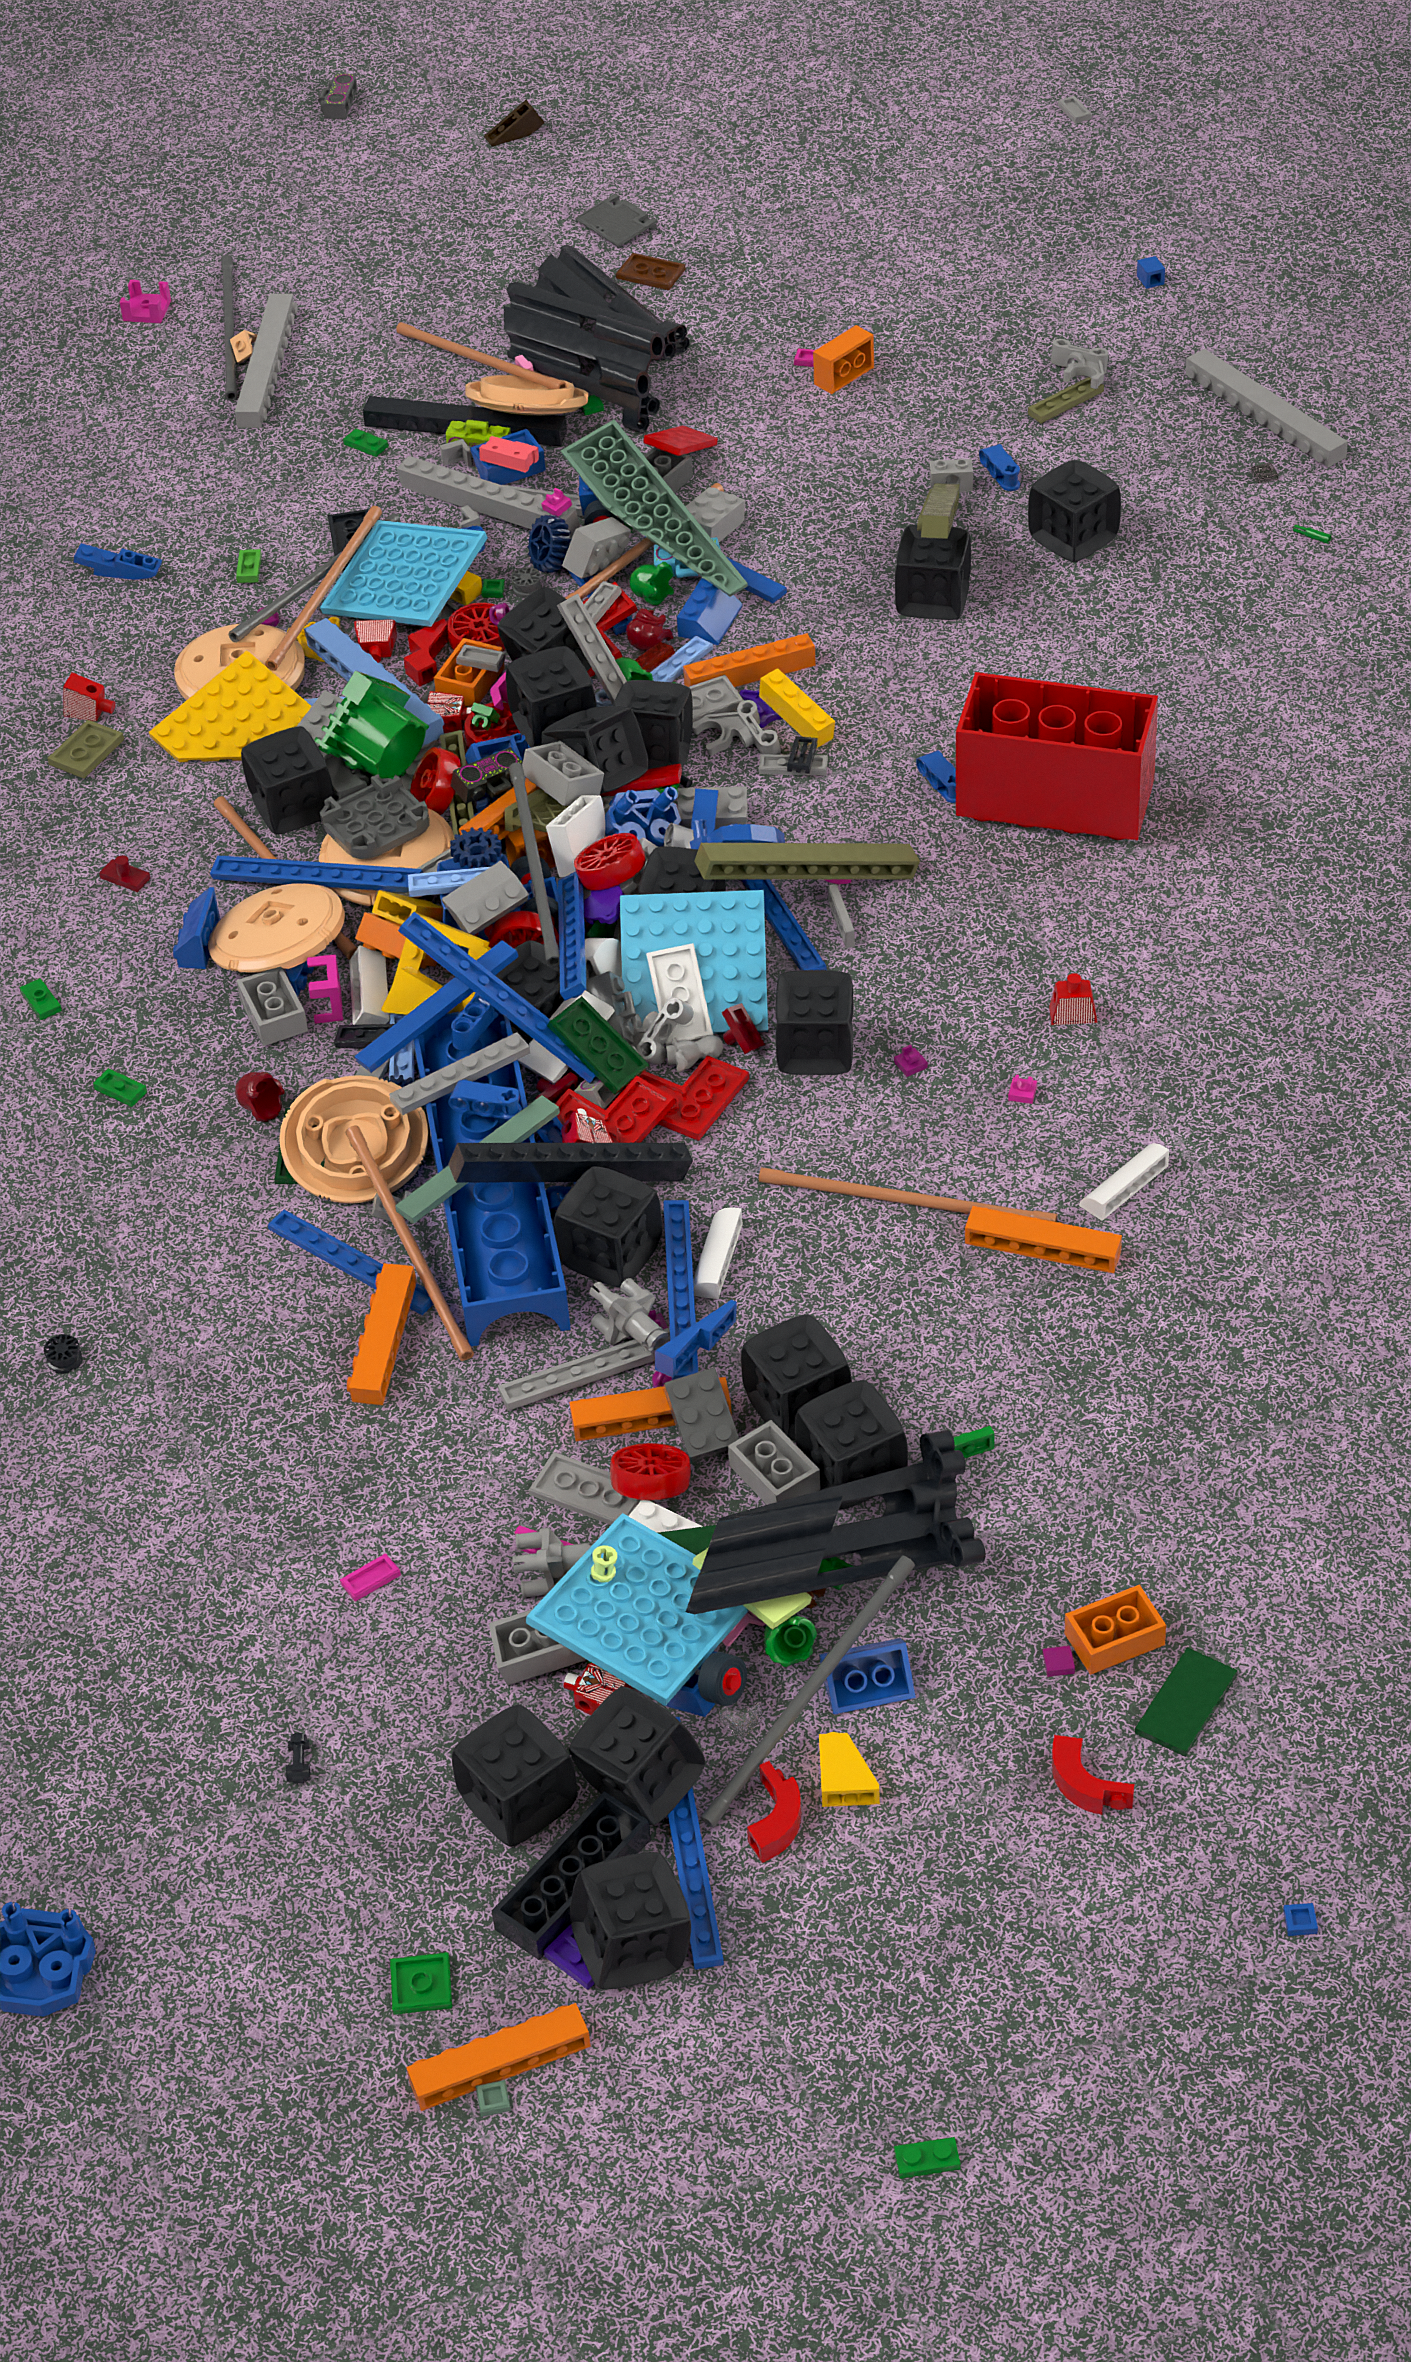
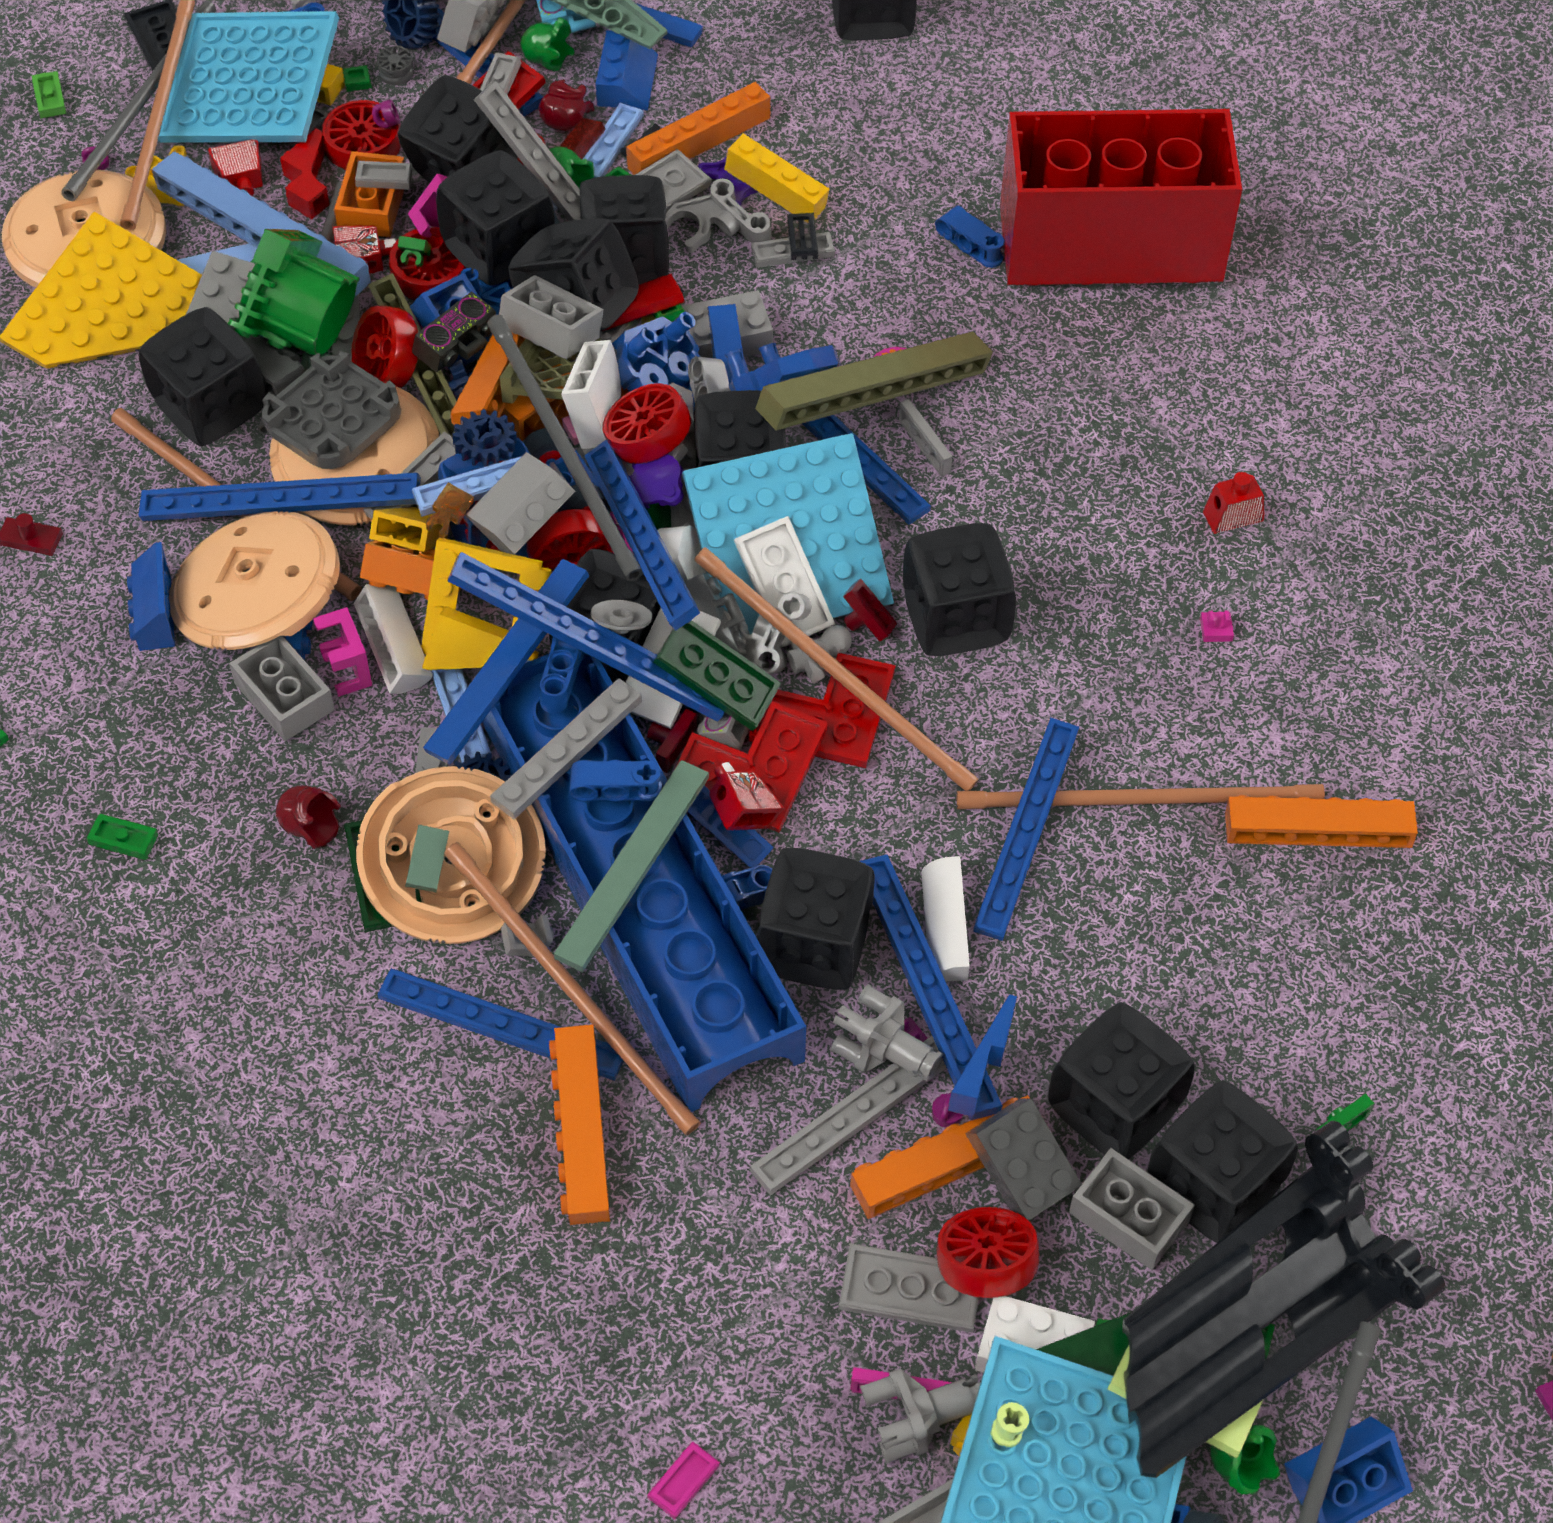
camera: 20 degrees left, 10 degrees up
black wheel [43,1334,82,1374] -> none
black tile [334,1024,395,1048] -> none
black brick [448,1143,693,1183] -> none
magenta tile [894,1044,928,1077] -> none
white brick [1079,1143,1169,1221] -> none
none -> sand green tile [405,824,449,893]
none -> clear orange plate [426,482,474,538]
none -> light grey dish [591,600,652,634]
none -> nougat piece [694,547,979,791]
none -> blue tile [973,717,1079,941]

